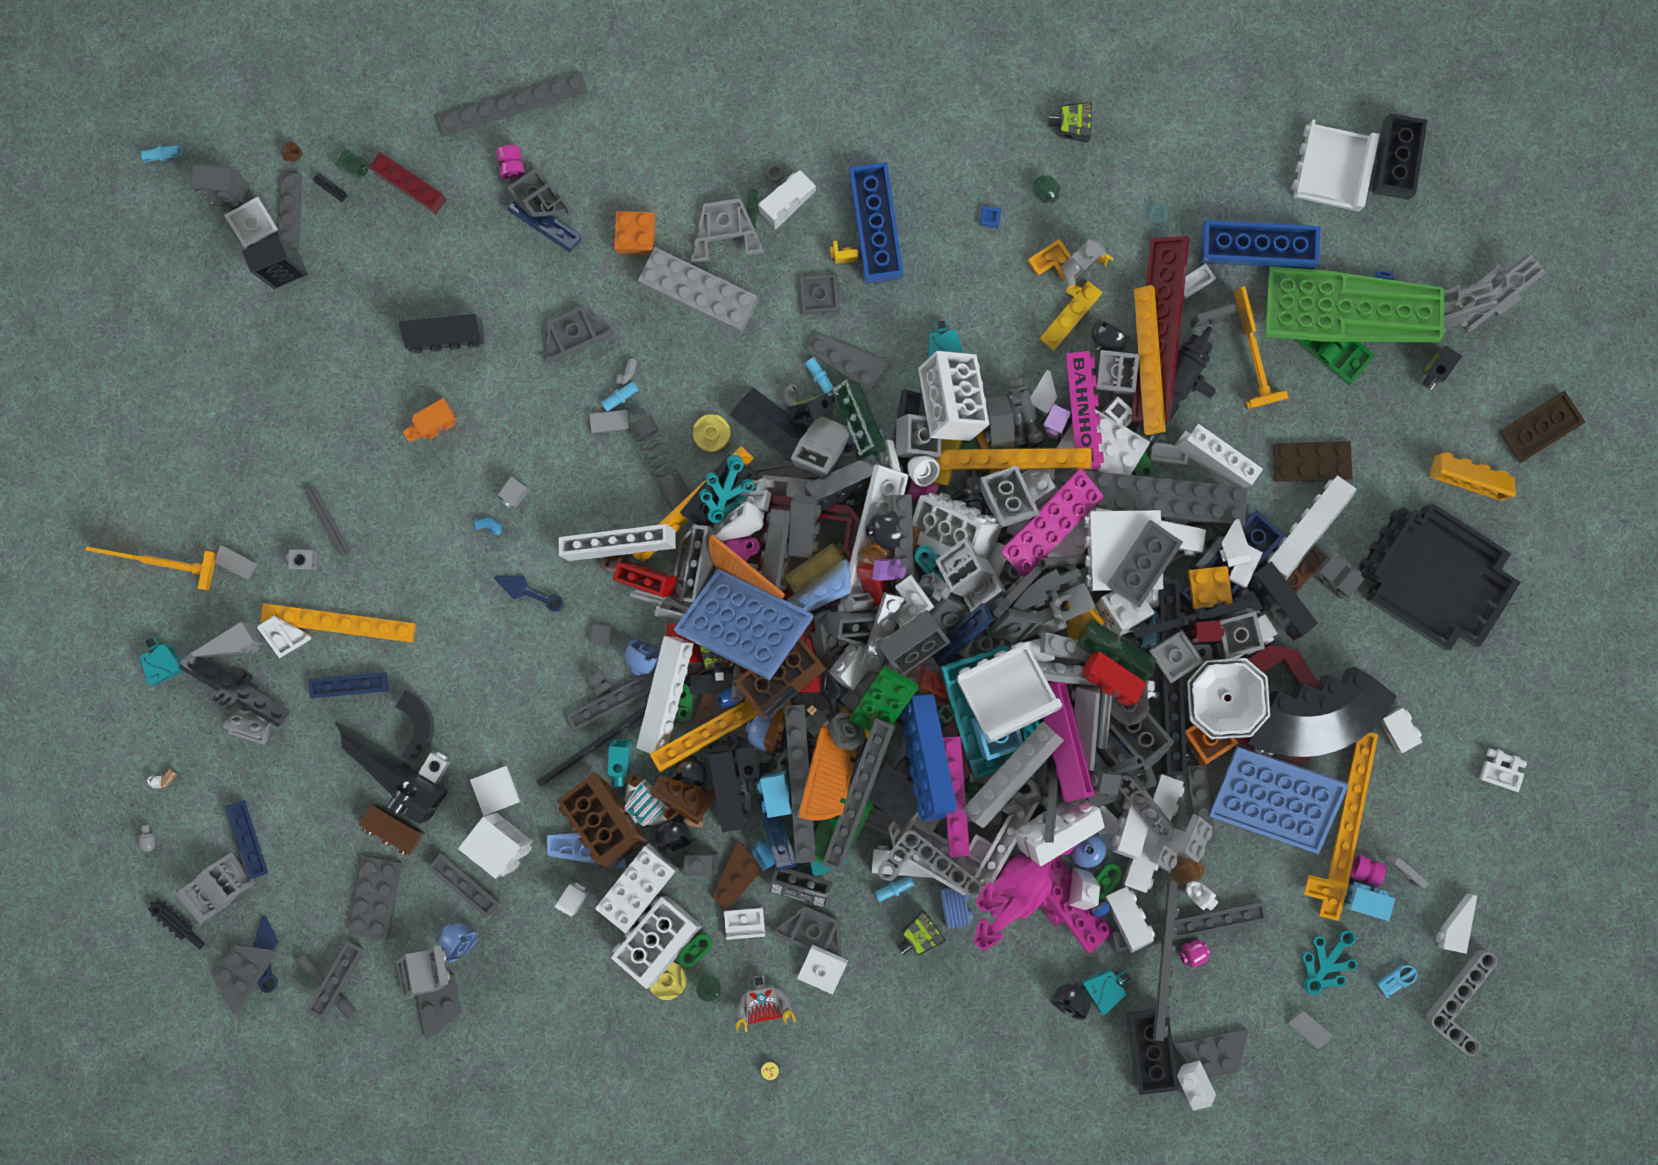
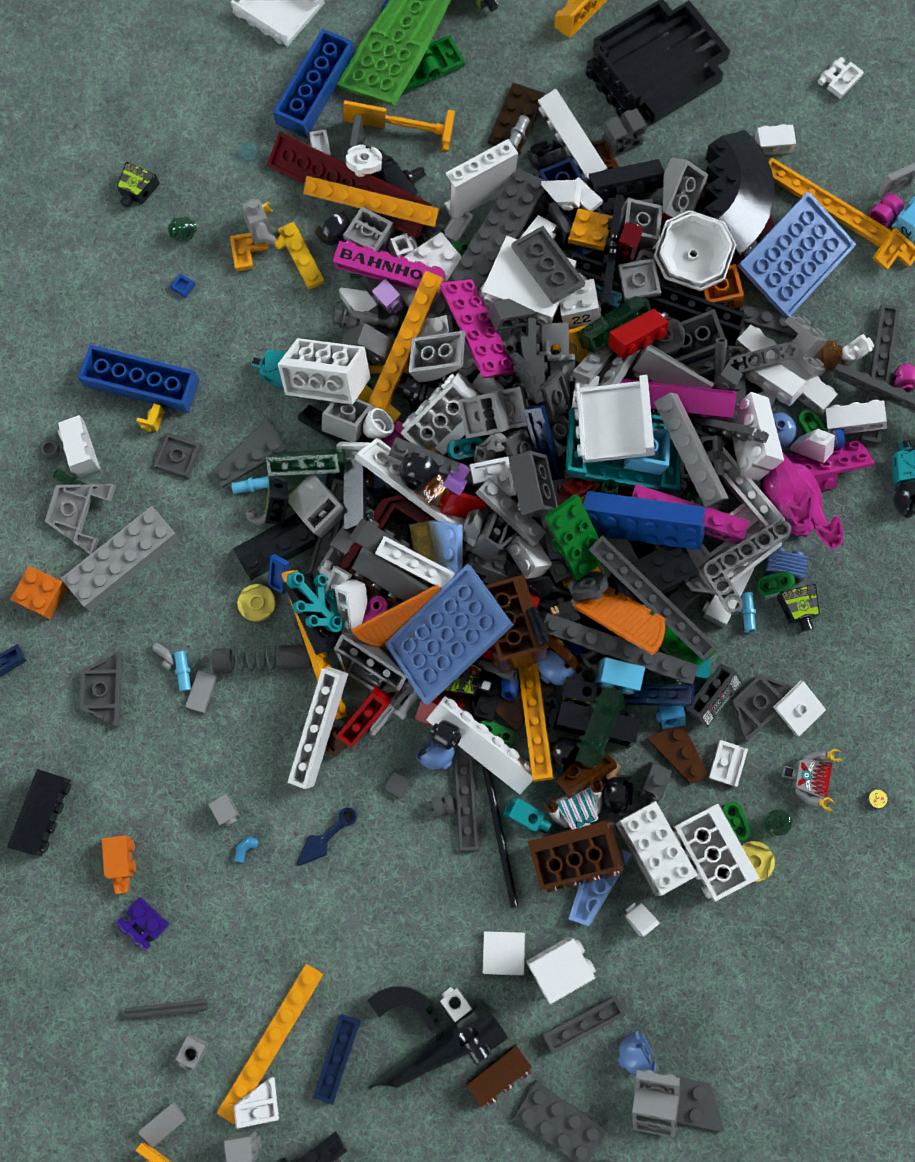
camera: 65 degrees left, 10 degrees down
none -> dark purple plate [116,897,170,951]
none -> blue tile [268,554,290,594]
none -> white plate [346,145,382,177]
none -> white plate [375,536,455,589]
none -> black head [430,720,462,750]
none -> dark grey slope [487,299,535,332]
none -> light grey pin [509,115,530,150]
none -> black cylinder [528,140,564,171]
none -> clear green hose [575,685,625,767]
none -> light grey slope [663,158,708,218]
none -> green plate [757,571,795,596]

